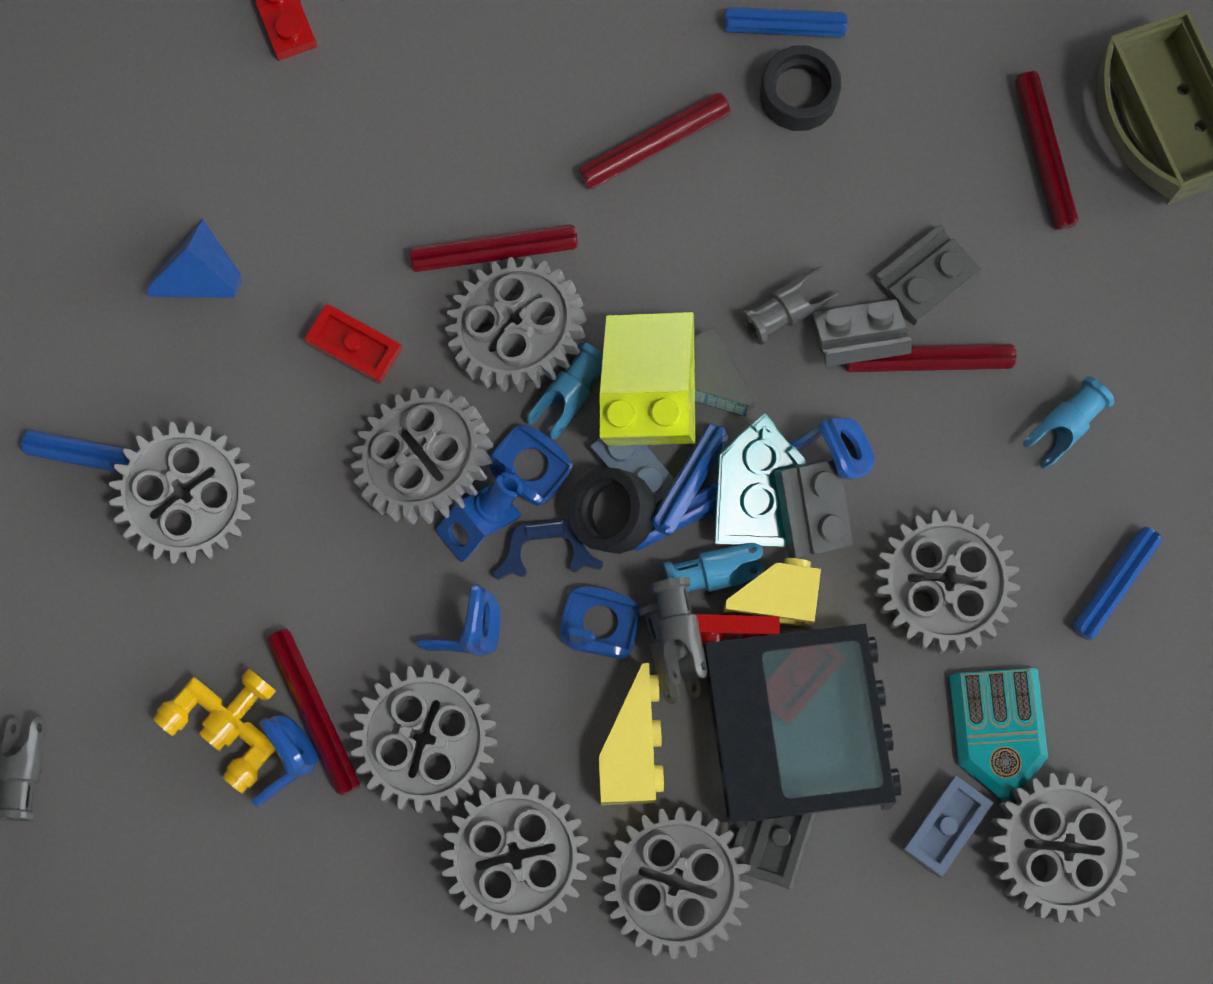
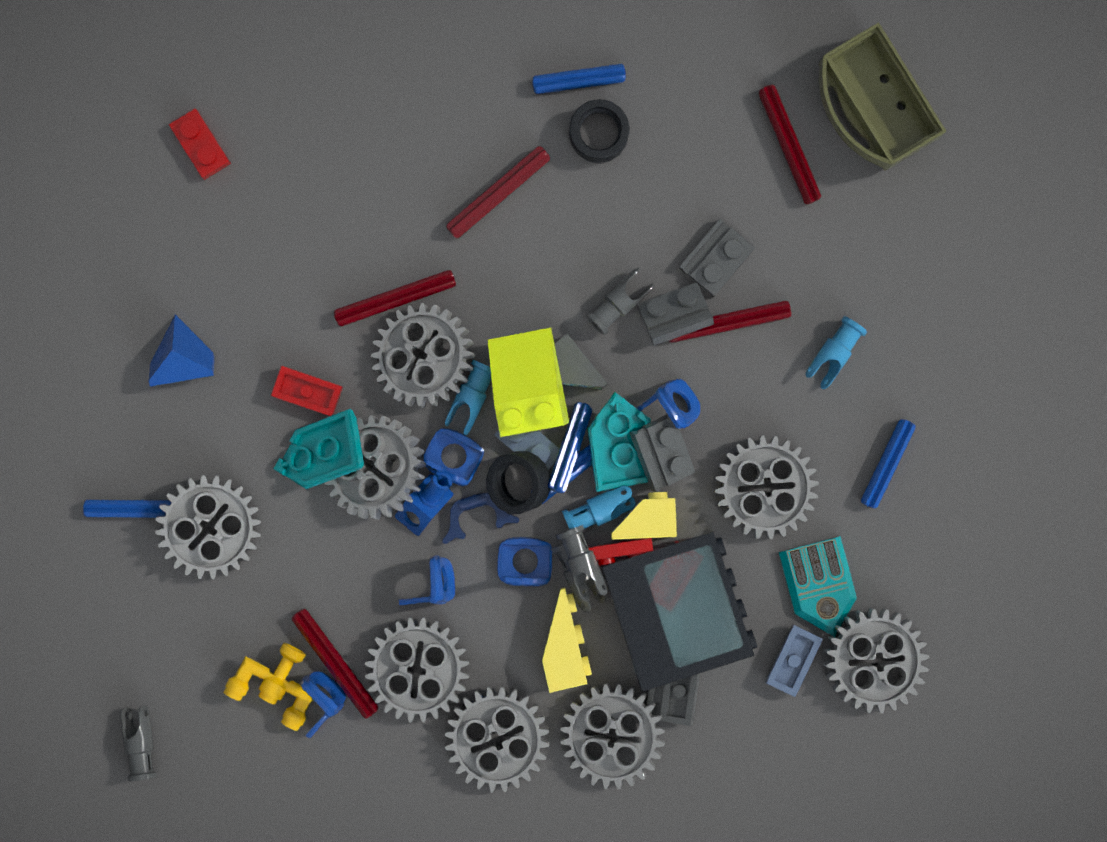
camera: 15 degrees left, 10 degrees up
none -> teal tile [273,409,364,489]

